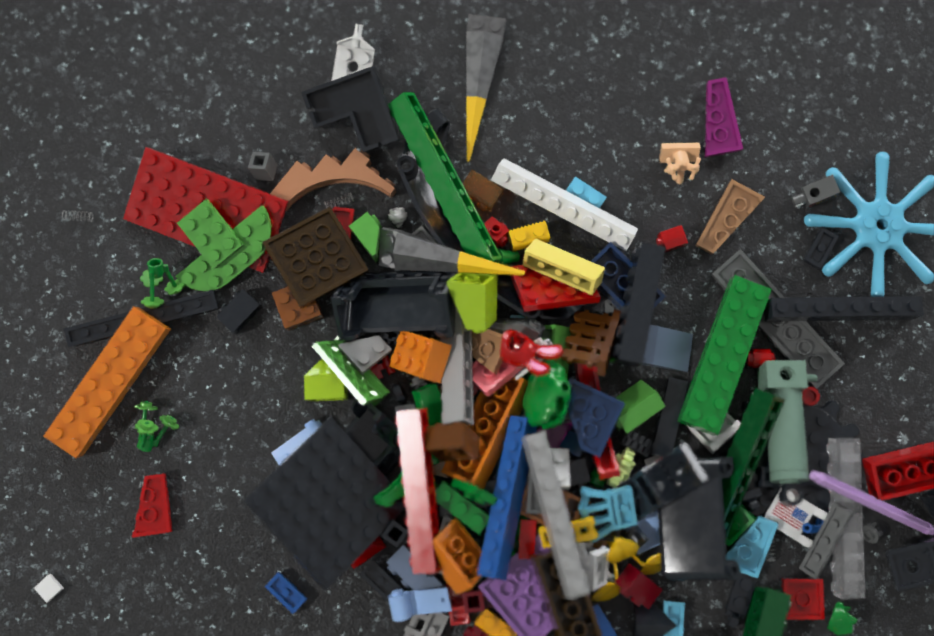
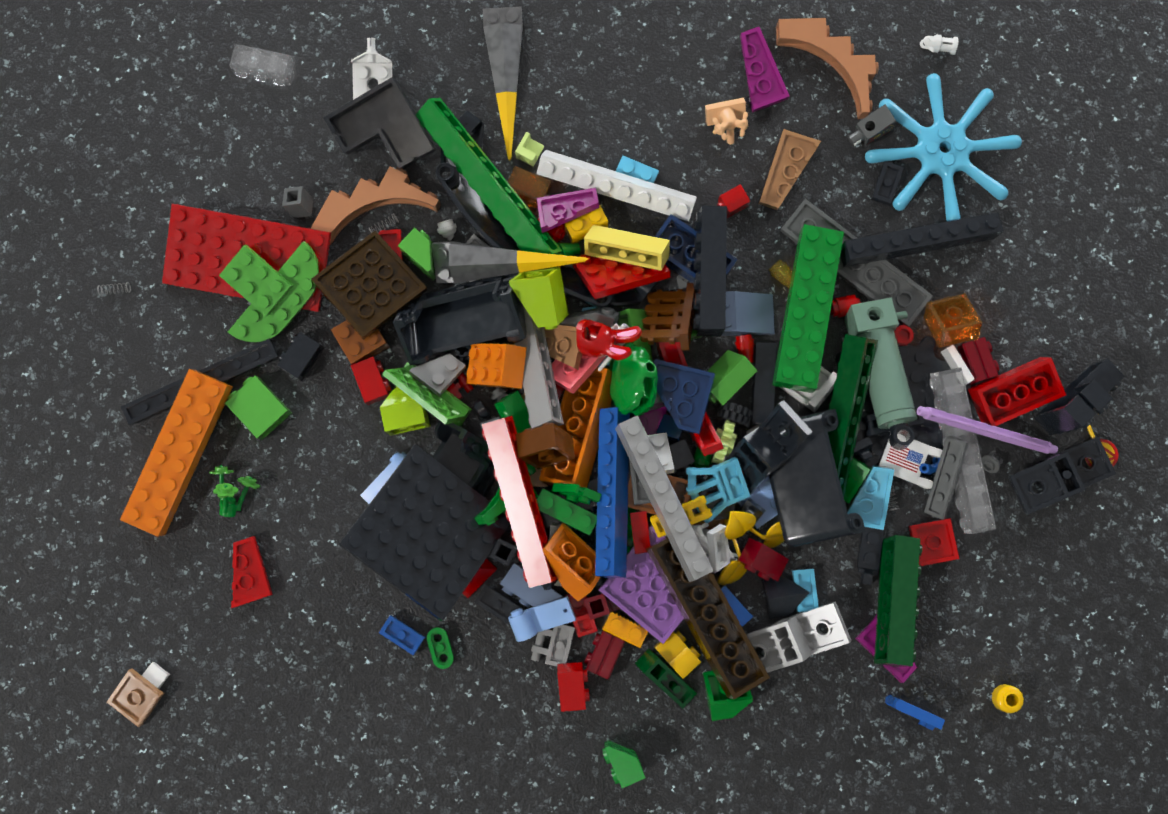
camera: 10 degrees left, 0 degrees up
plant [140,258,186,309] -> none
green piece [827,602,857,635] -> none
none -> medium nougat tile [107,668,164,727]
none -> bright green brick [225,376,292,440]
none -> clear brick [229,44,297,86]
none -> red brick [350,357,392,405]
none -> green plate [427,627,454,669]
none -> yellowish green panel [515,132,544,167]
none -> magenta wing [537,188,599,233]
none -> red cone [734,334,754,363]
none -> clear yellow cone [769,259,792,289]
none -> nougat arch [776,18,879,119]
none -> white piece [920,34,958,55]
none -> clear orange brick [924,294,982,348]
none -> white tile [941,345,974,386]
none -> dark red brick [957,337,999,385]

